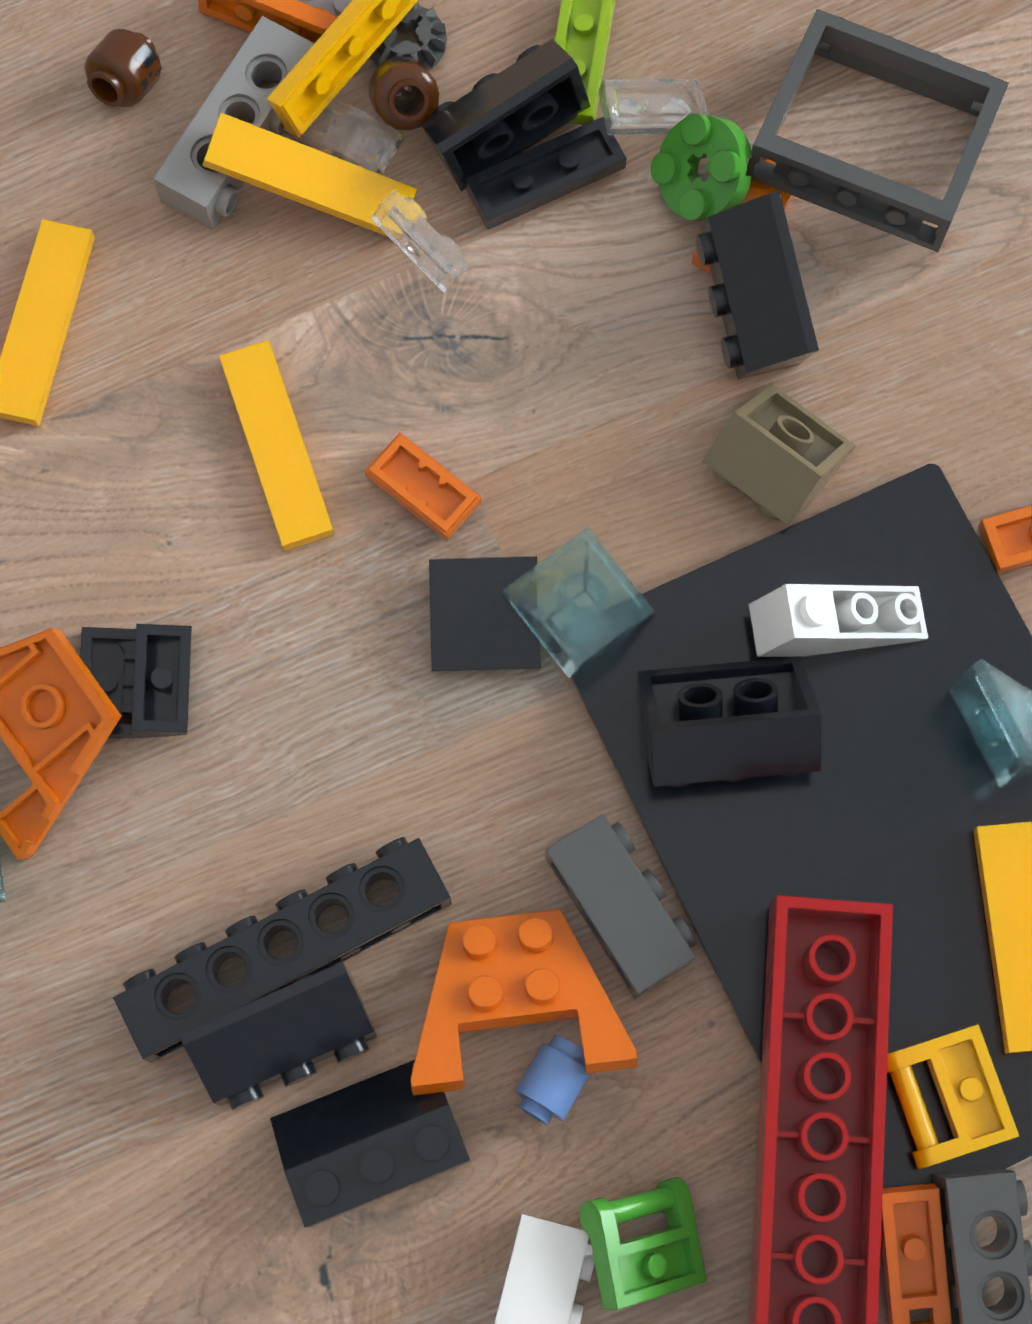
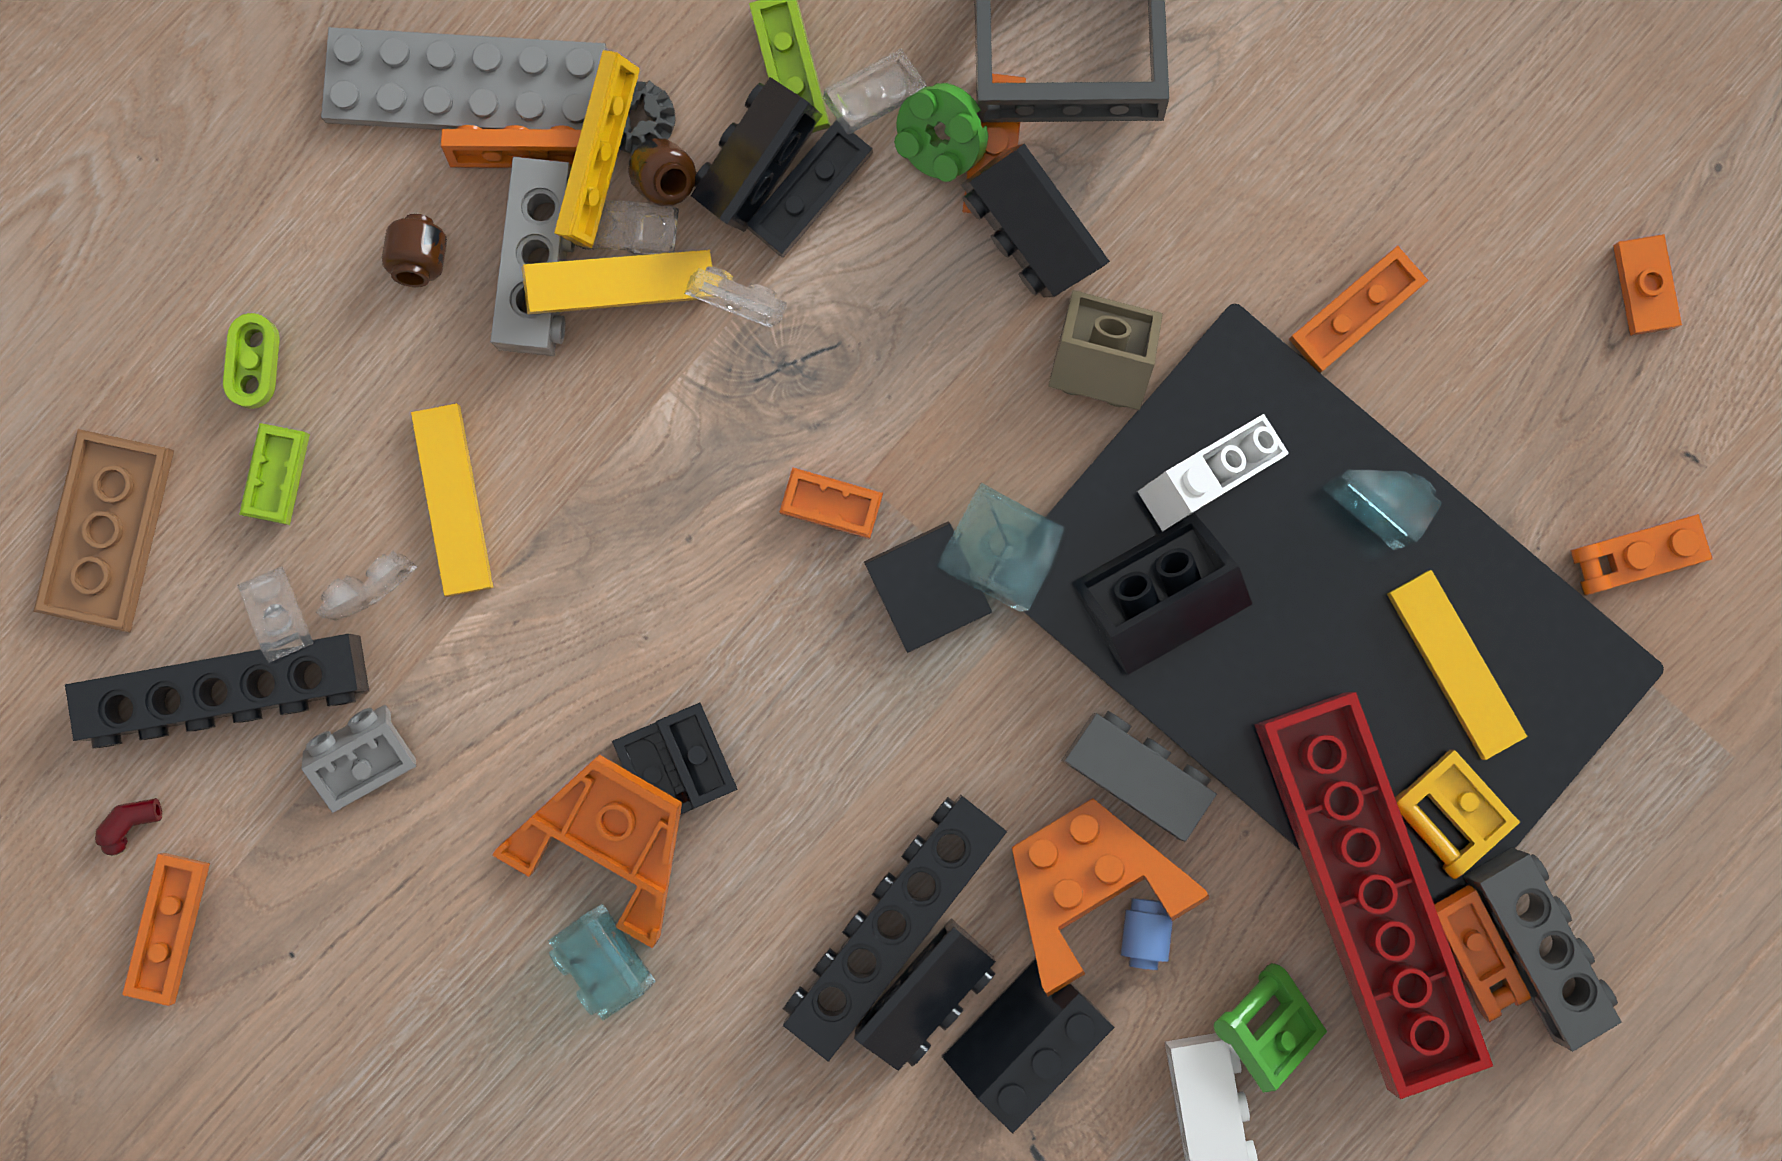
camera: 20 degrees left, 10 degrees up
yellow tile [219,340,335,551] -> none

